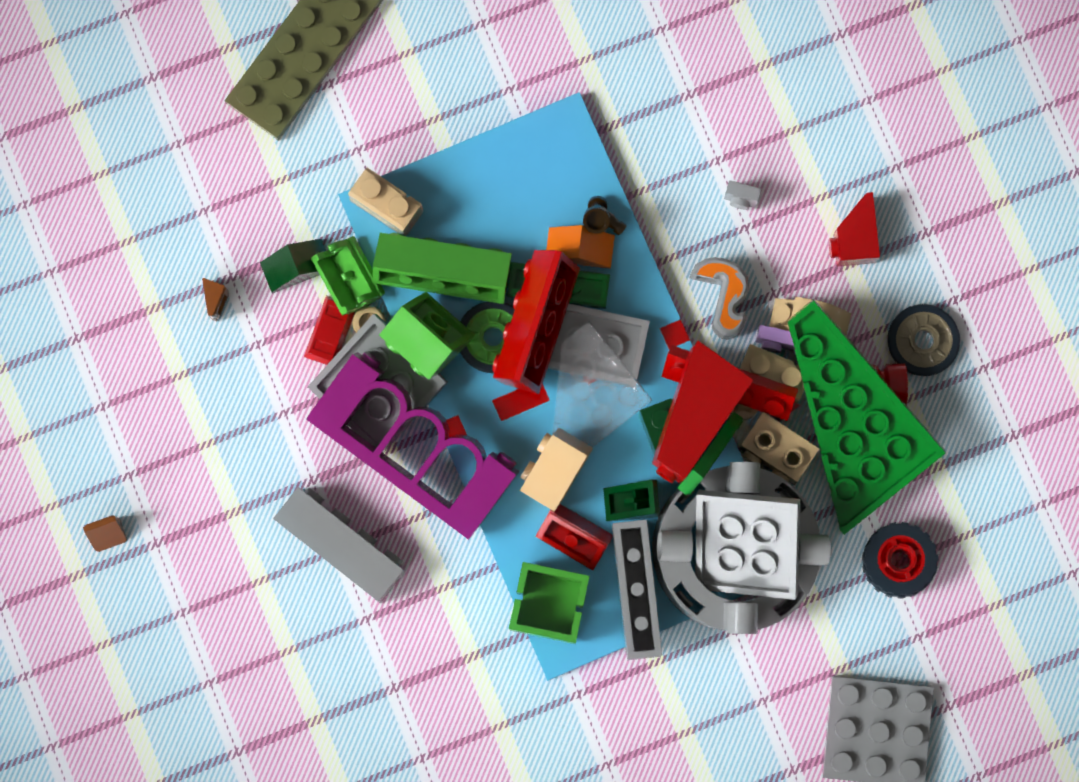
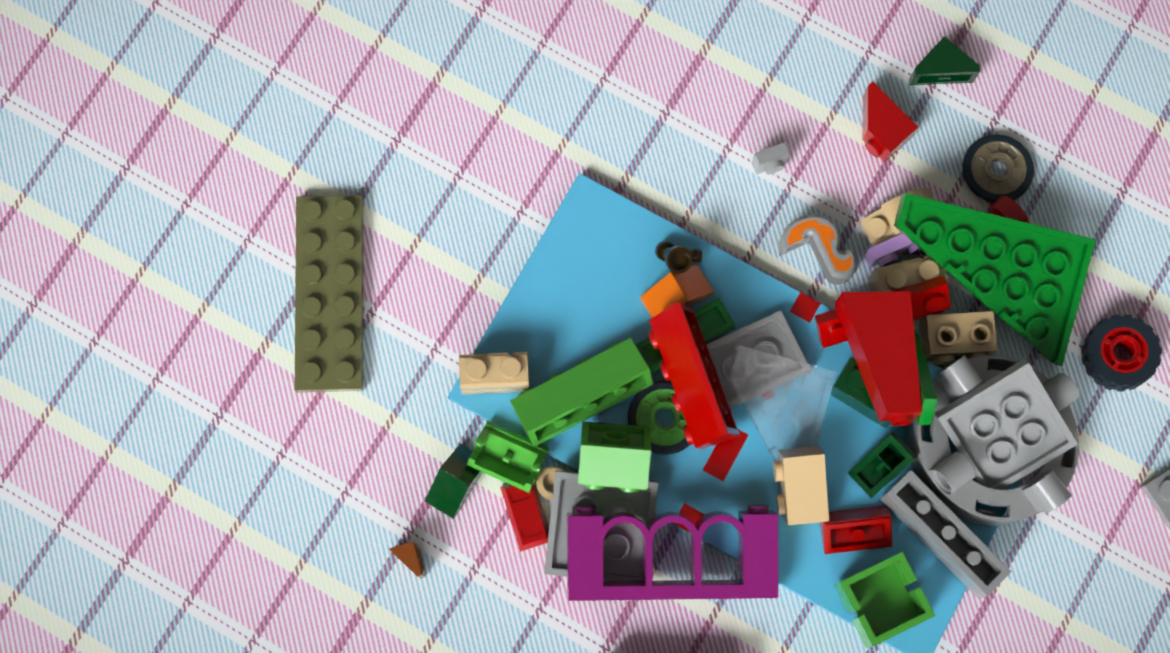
camera: 40 degrees left, 5 degrees down
none -> dark green slope [909,36,980,86]

